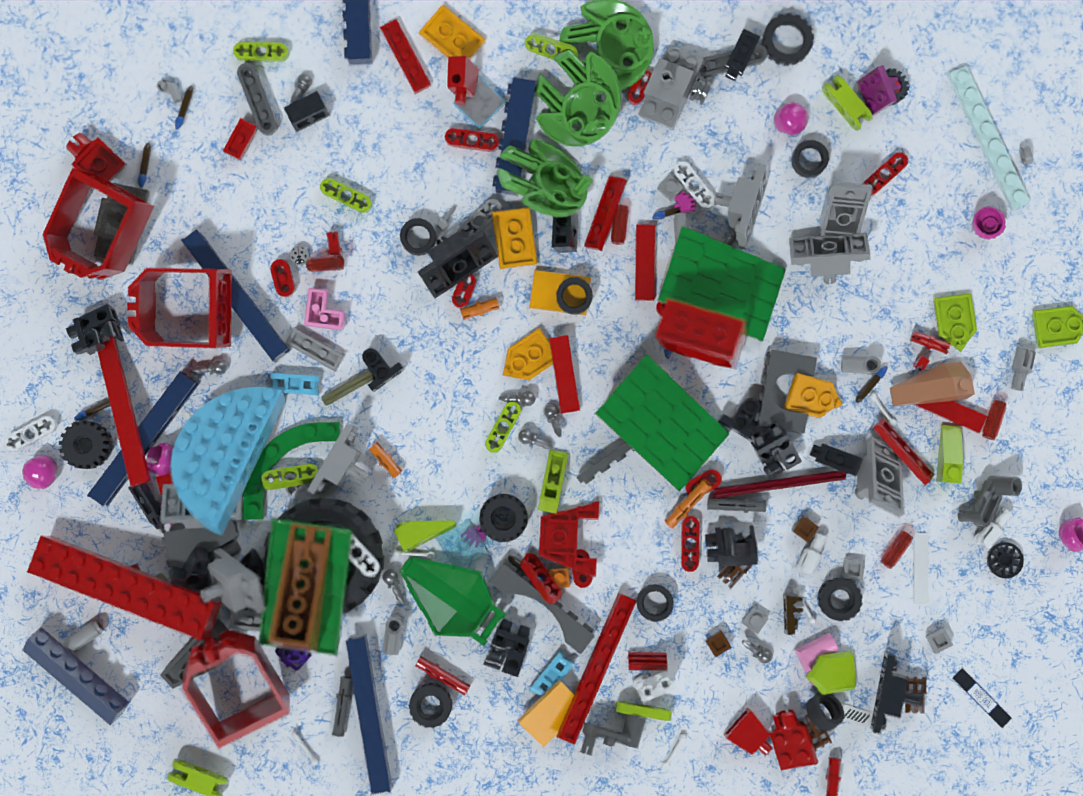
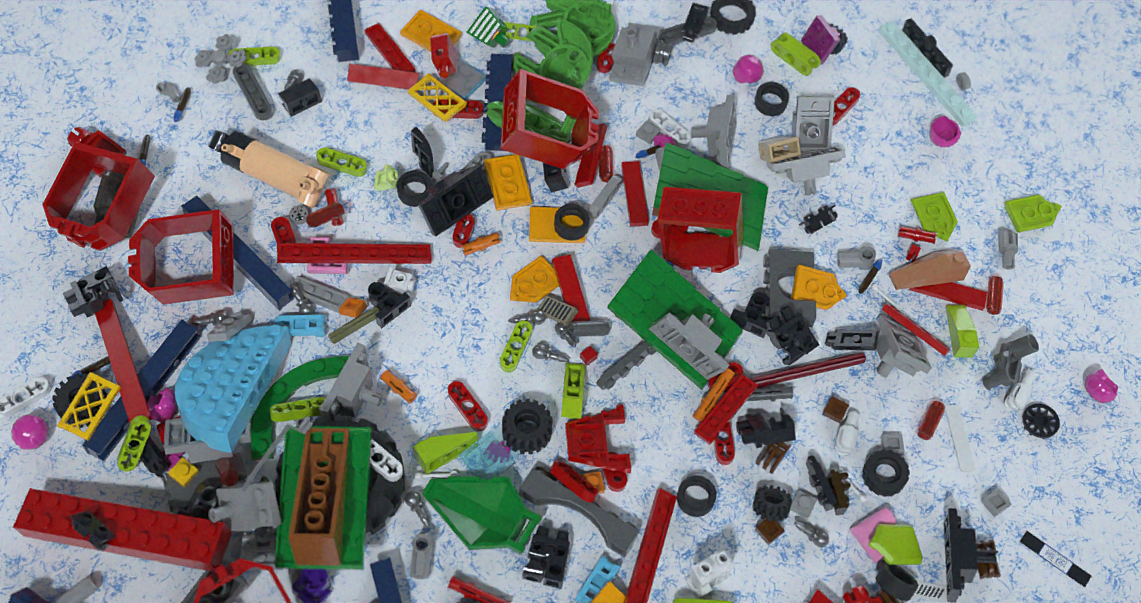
camera: 10 degrees left, 25 degrees down
red plate [223,118,258,161] -> none
red tile [628,652,668,671] -> none
none -> yellow window [57,372,121,441]
none -> black hinge [70,510,116,551]
none -> lime beam [117,416,151,472]
none -> yellow plate [168,458,199,488]
none -> light grey plant [194,34,247,84]
none -> light grey plate [207,312,251,342]
none -> light nougat piece [208,130,330,208]
none -> clear red piece [215,458,238,486]
none -> light grey piece [242,416,313,492]
none -> red tile [277,243,432,264]
none -> flat silver bar [290,283,314,315]
none -> orange plate [339,297,366,318]
none -> red tile [347,64,420,90]
none -> yellowish green bracket [374,164,398,191]
none -> white brick [384,267,415,296]
none -> yellow window [407,73,467,122]
none -> black slope [411,127,434,178]
none -> red beam [448,381,488,432]
none -> green torso [466,6,510,48]
none -> red container [501,69,599,169]
none -> dark tan tile [537,295,578,327]
none -> dark grey piece [569,321,610,337]
none -> red piece [579,346,598,366]
none -> light grey beam [588,175,623,219]
none -> light grey brick [649,313,729,380]
none -> red tile [694,374,758,445]
none -> black tyre [752,485,792,522]
none -> tan torso [758,137,801,162]
none -> black hinge [799,205,838,234]
none -> black hinge [806,455,837,511]
none -> black hinge [902,18,953,78]

